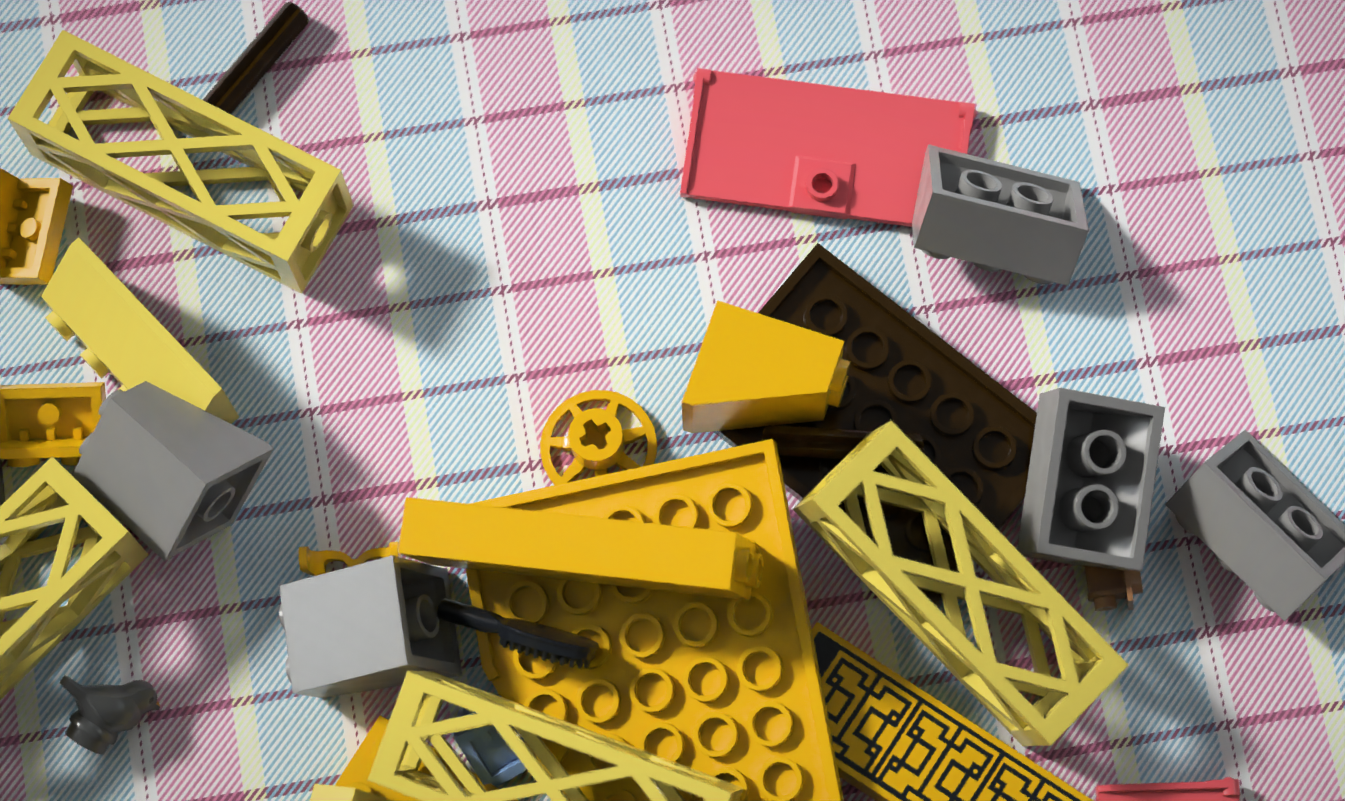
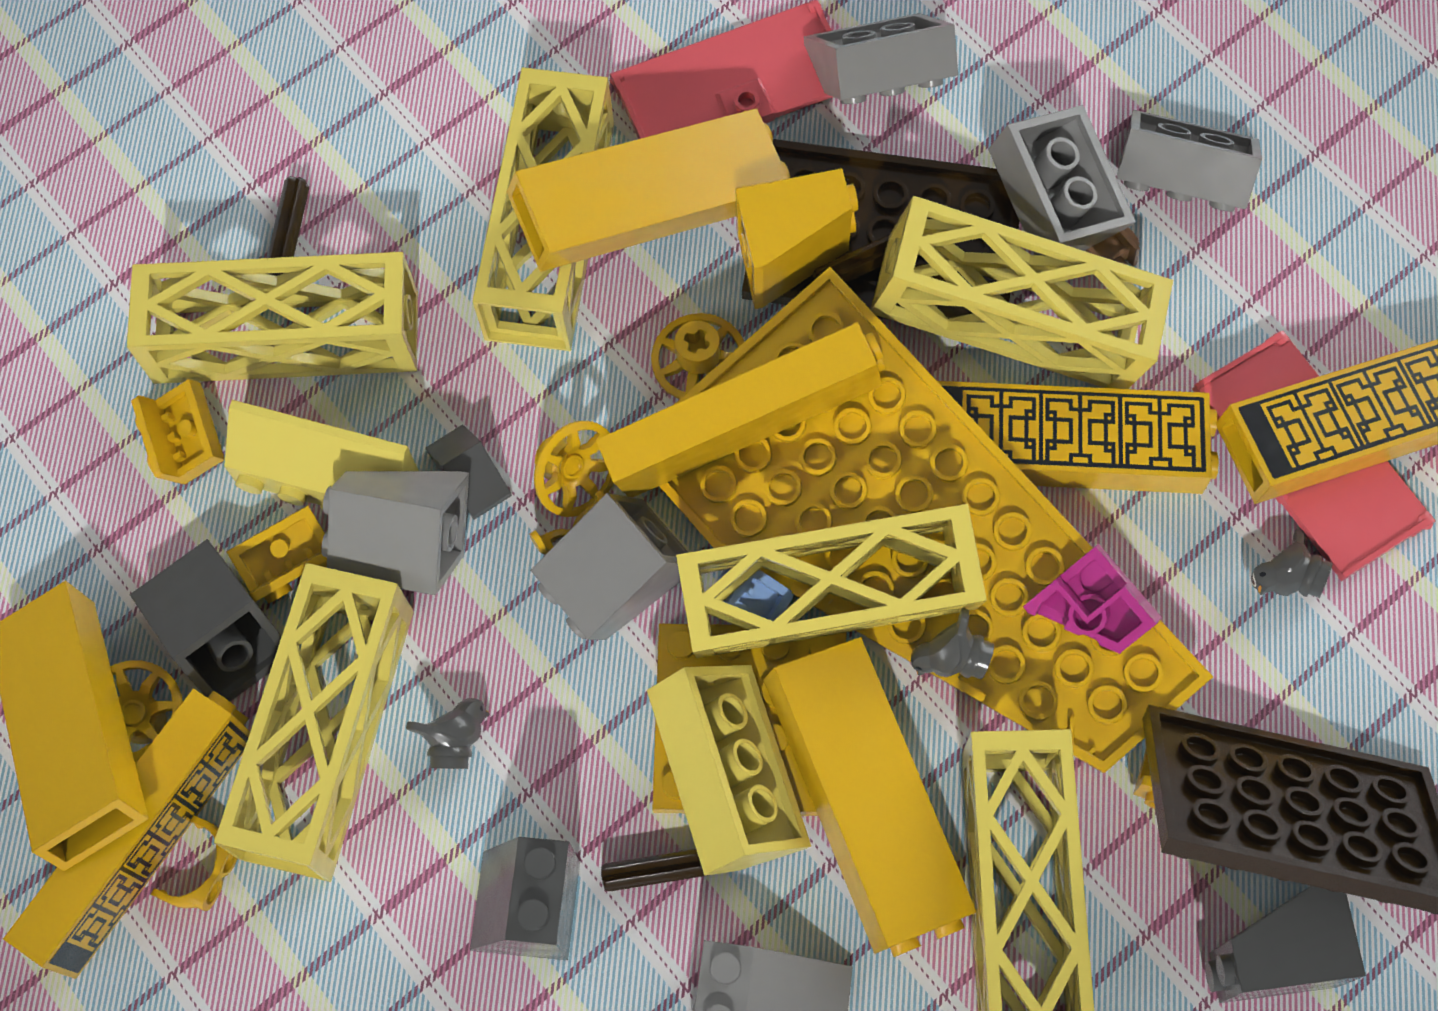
camera: 30 degrees left, 5 degrees down
black piece [437,598,599,669] -> none
none -> dark grey slope [425,424,512,520]
none -> light yellow piece [472,67,614,351]
none -> yellow brick [506,108,790,272]
none -> yellow wheel [534,420,614,517]

